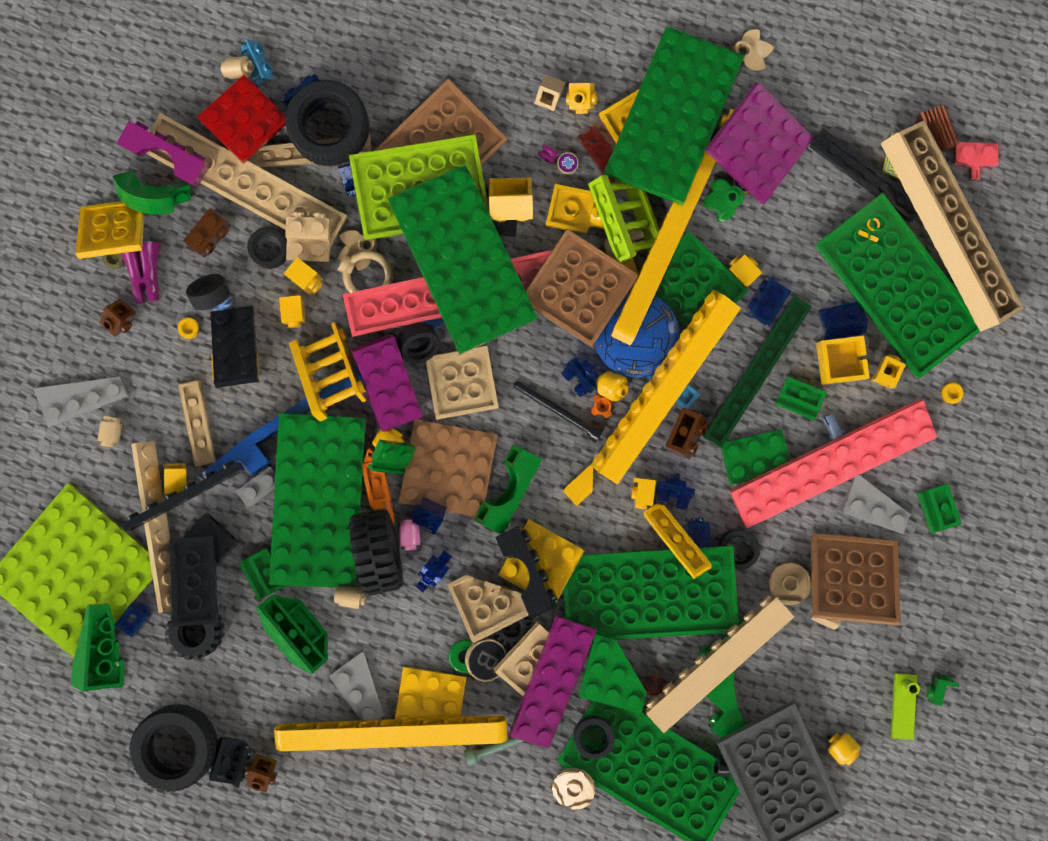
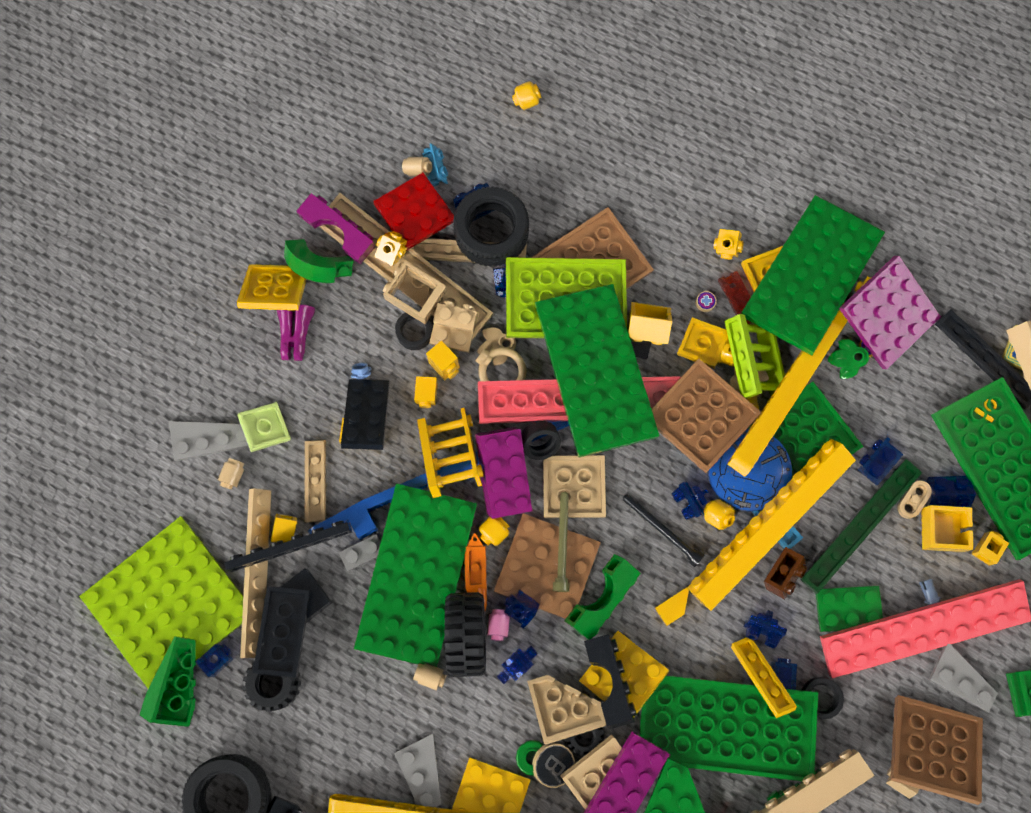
camera: 10 degrees right, 10 degrees down
reddish brown brick [99,298,136,337] -> none
olive tile [103,253,125,270] -> none
yellow tile [177,317,200,339] -> none
reddish brown brick [183,208,231,258] -> none
black tyre [186,274,230,310] -> none
green plate [239,548,287,601] -> none
green wedge [256,594,328,675] -> none
green plate [368,439,416,475] -> none
tan brick [534,75,566,111] -> none
magenta bush [538,145,559,165] -> none
orange plate [591,395,614,418] -> none
yellow brick [631,478,656,510] -> none
yellow brick [728,255,762,288] -> none
tan plate [732,29,774,71] -> none
tan tile [768,562,812,605] -> none
green plate [775,376,827,421] -> none
none -> yellowish green plate [237,402,291,452]
none -> yellow brick [374,231,407,265]
none -> tan window [383,261,447,324]
none -> olive piece [553,491,570,592]
none -> tan plate [897,481,932,519]

